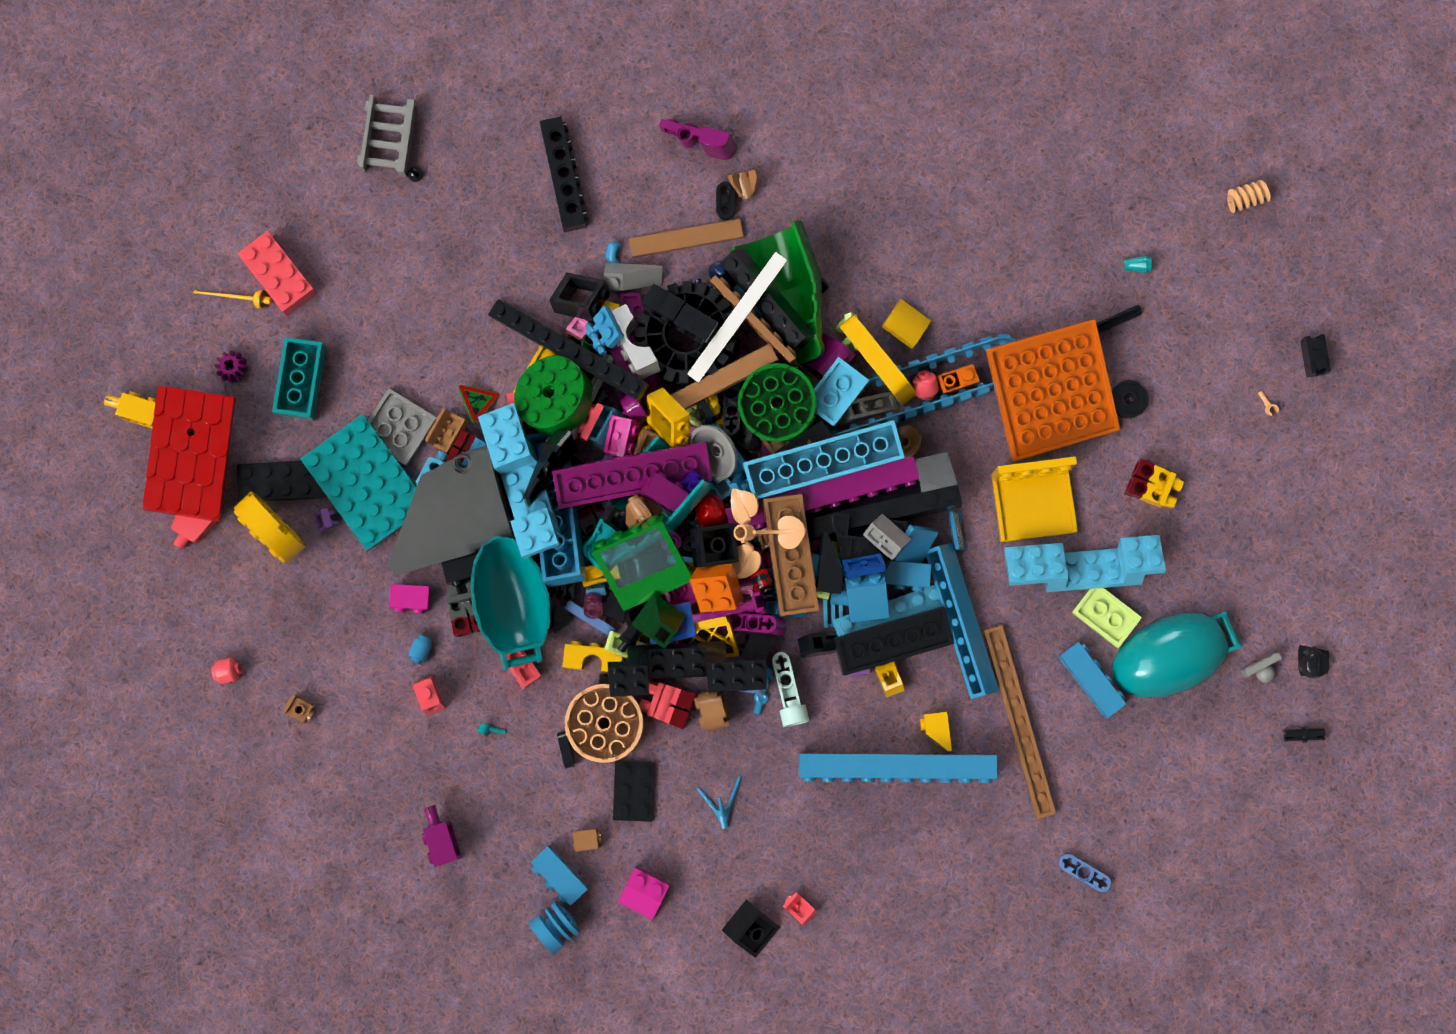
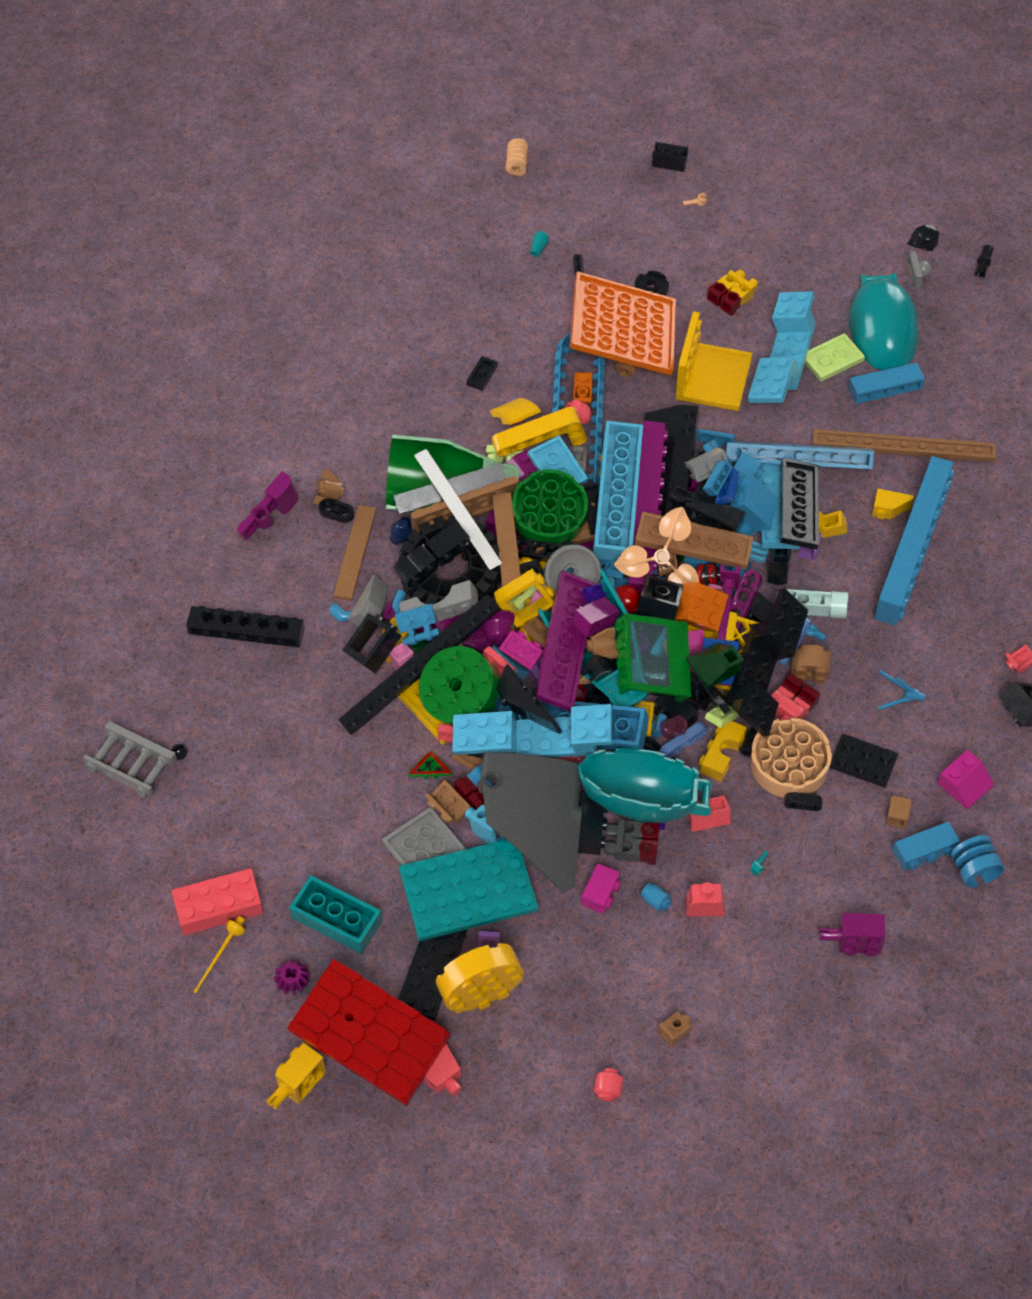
camera: 70 degrees left, 25 degrees down
none -> dark azure arm [392,590,407,614]
none -> black plate [467,356,498,391]
none -> dark azure piece [703,460,733,496]

